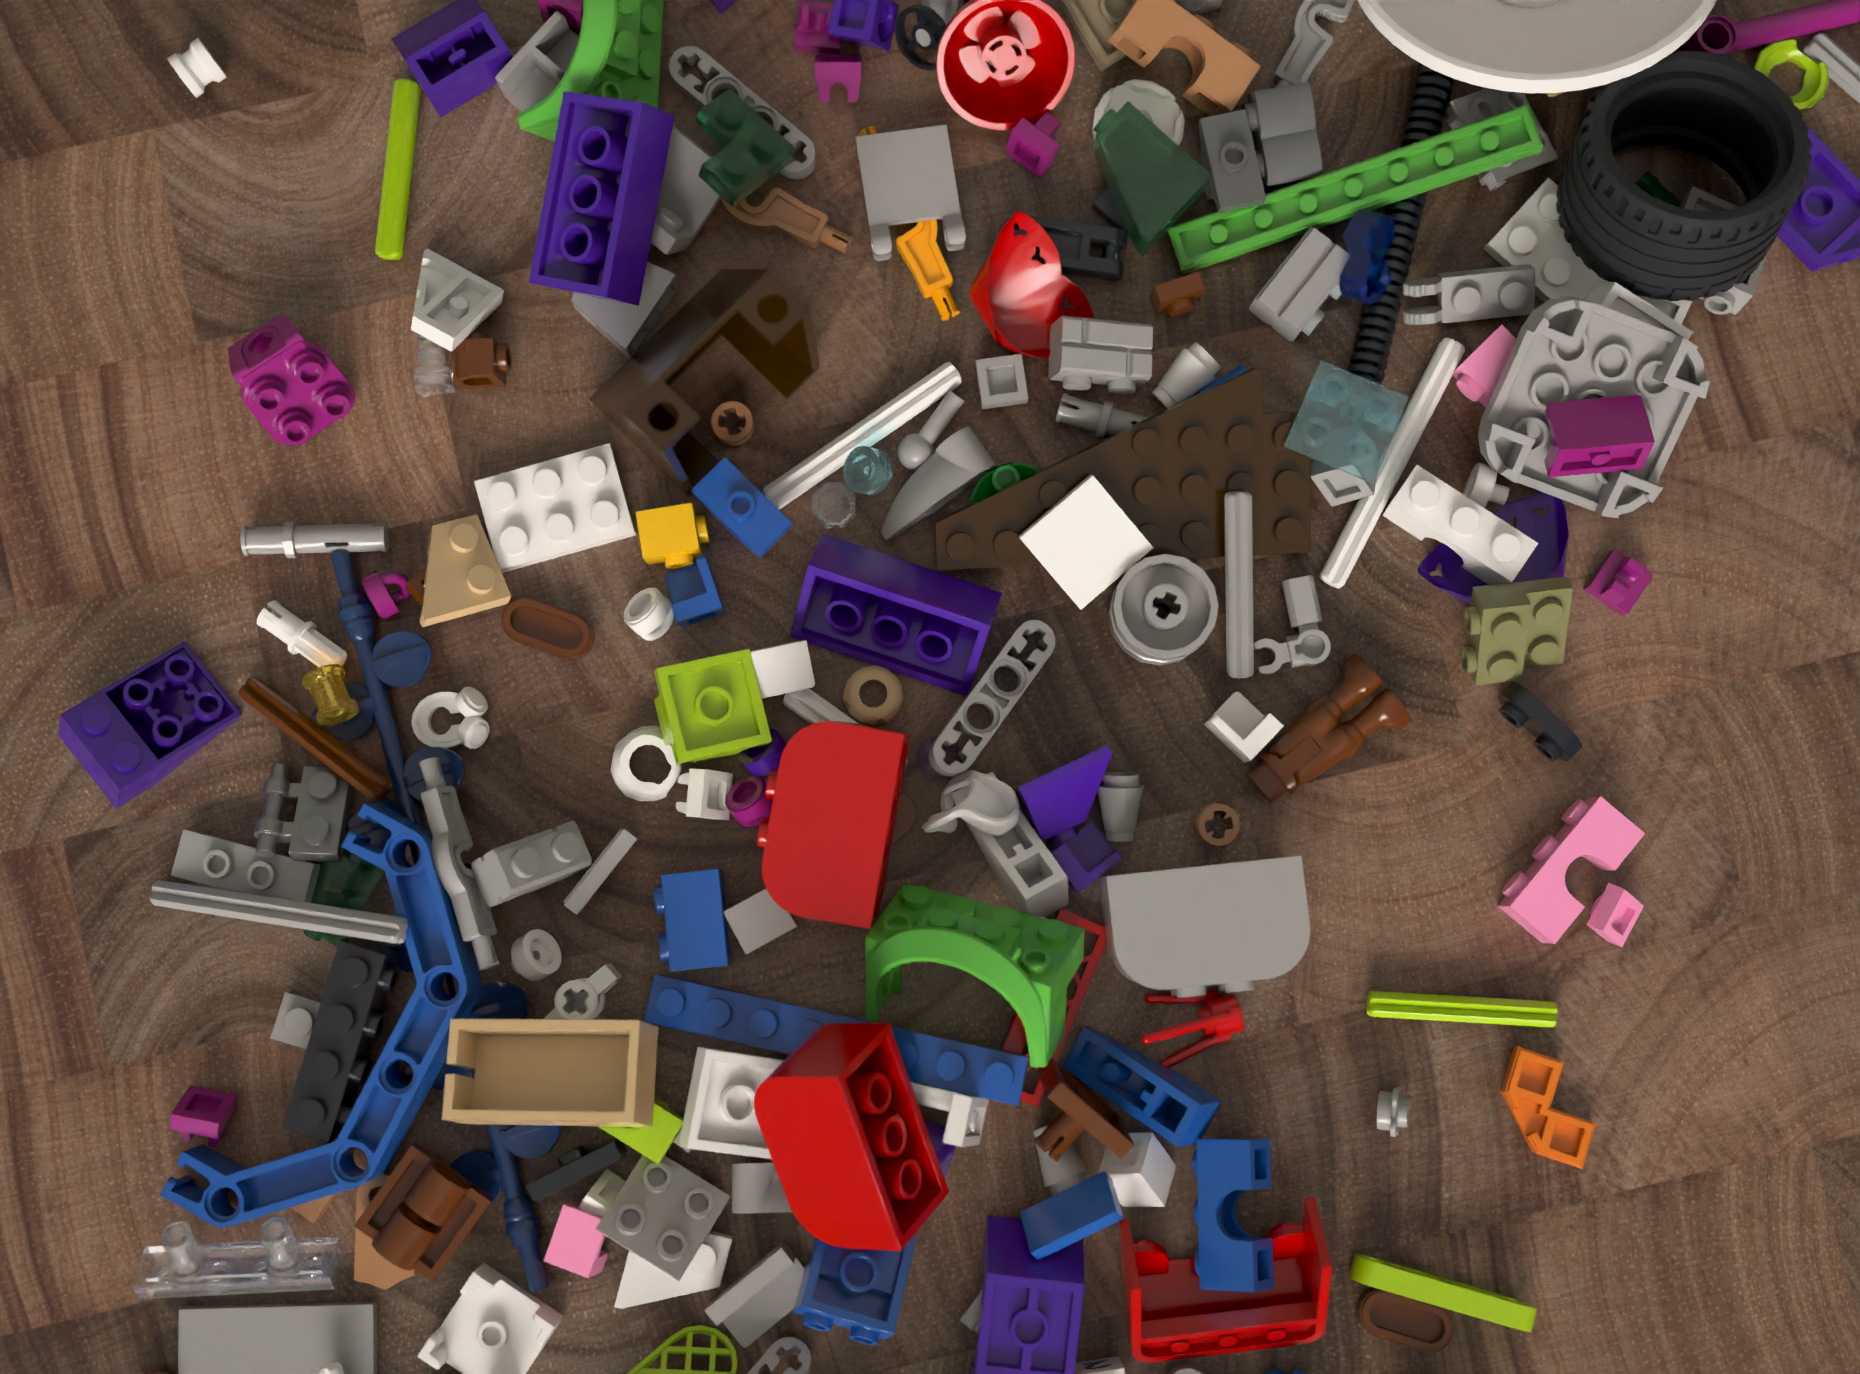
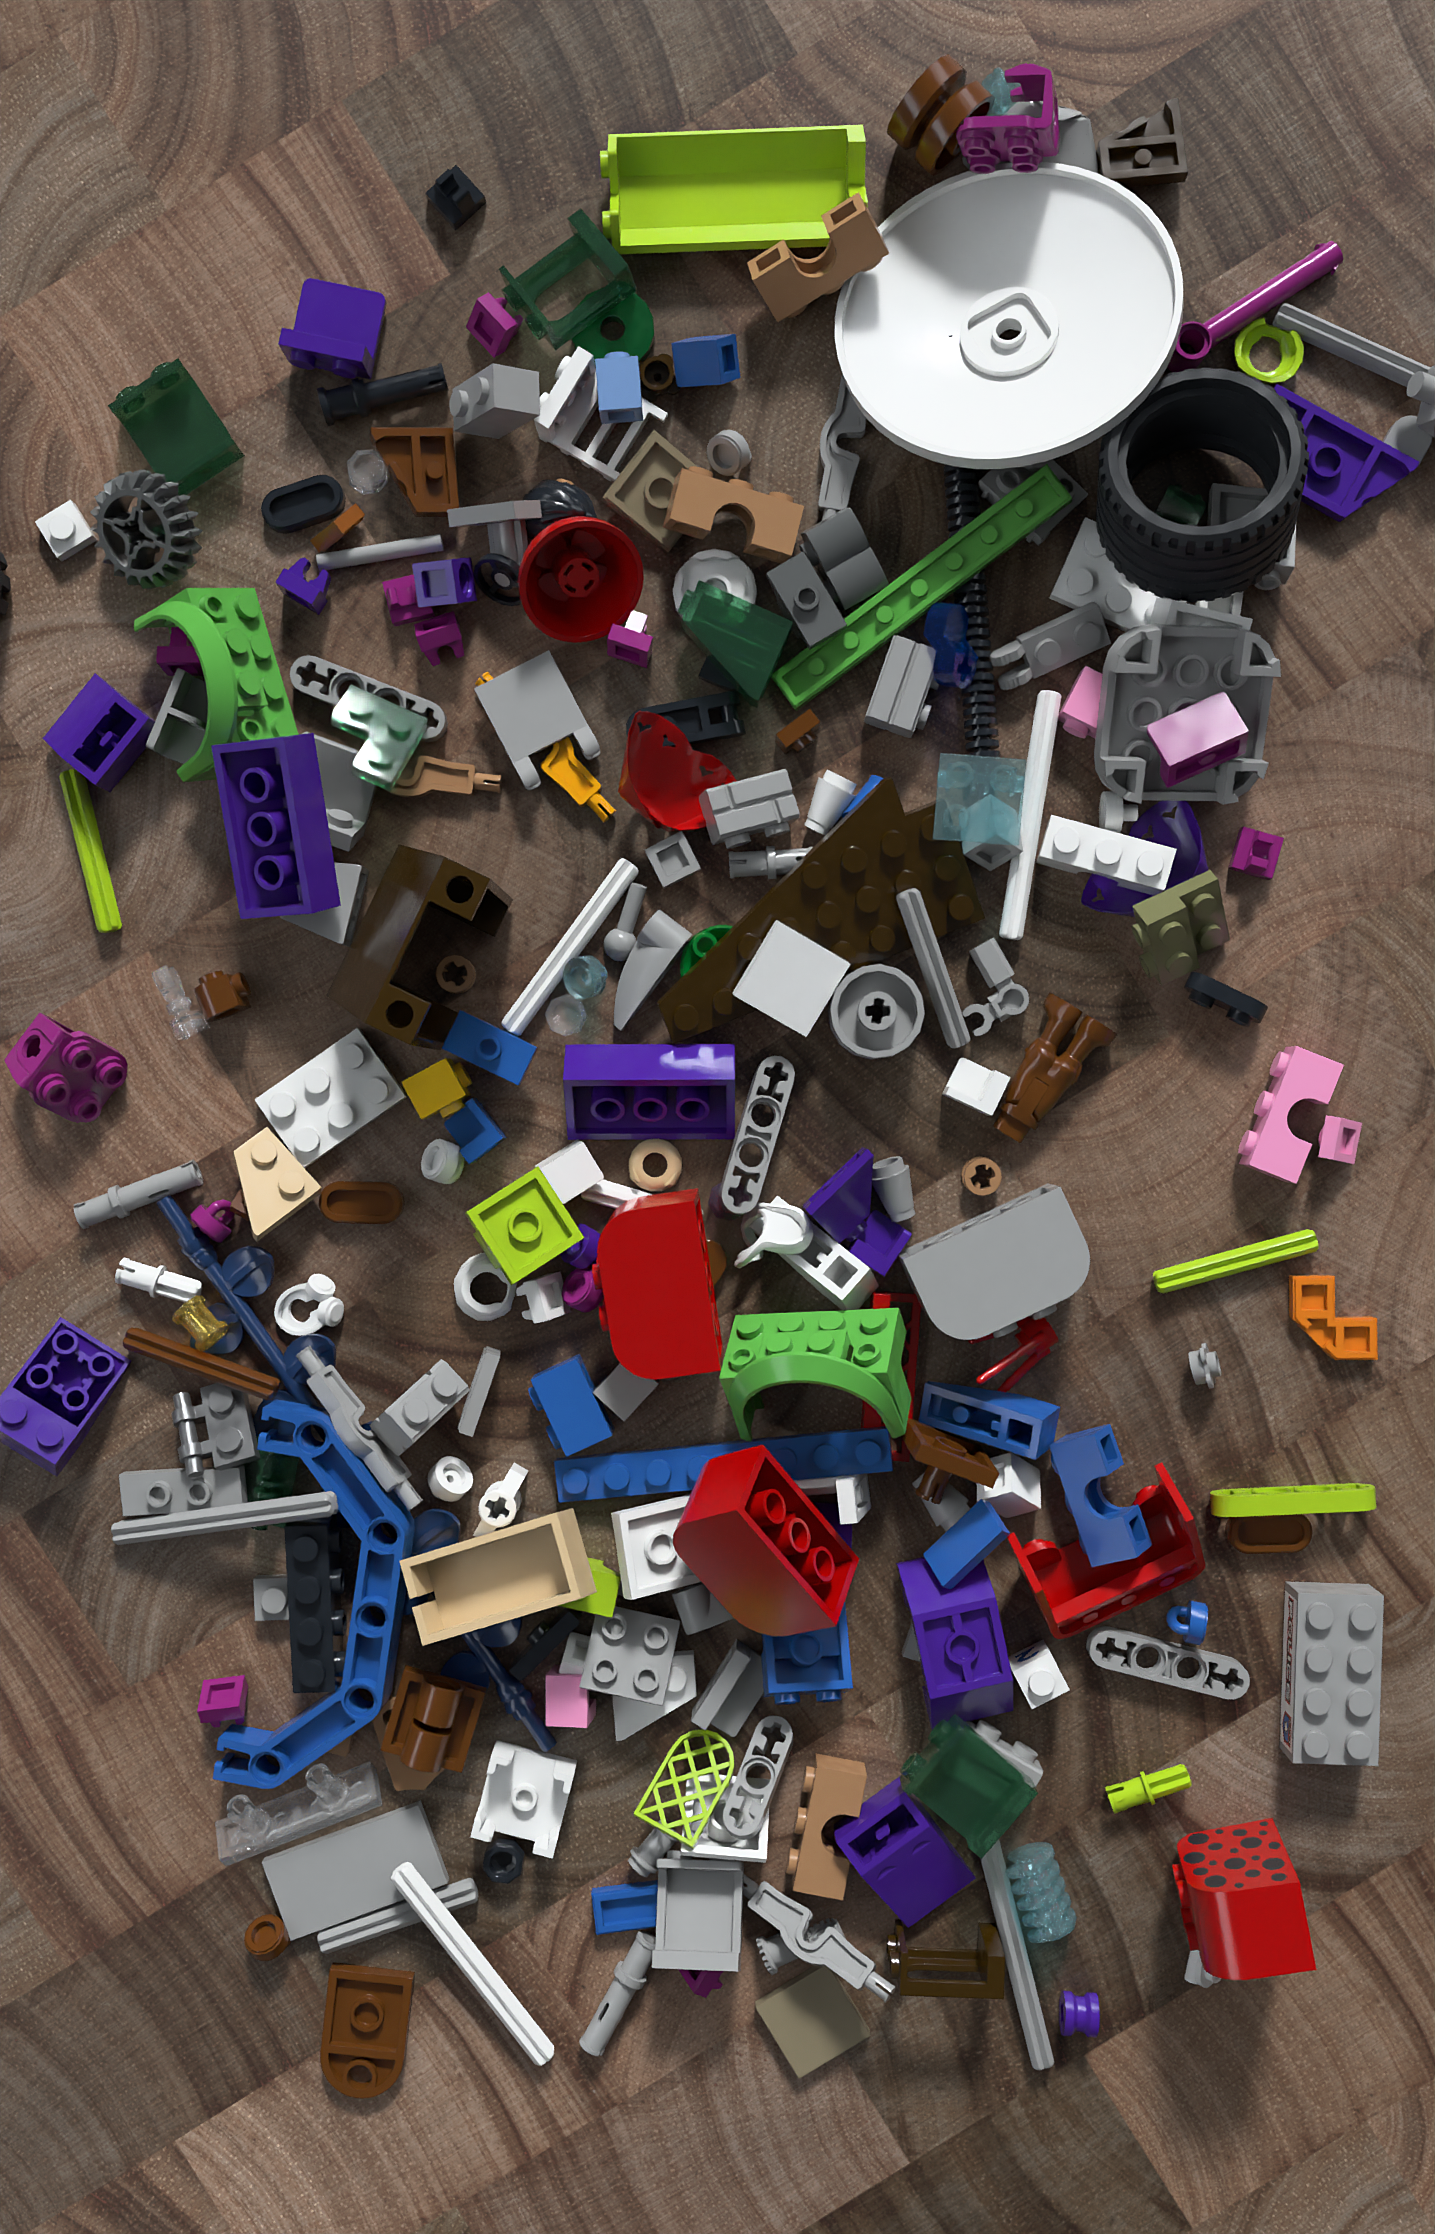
camera: 15 degrees left, 5 degrees up
white wing [411,248,504,352] -> none

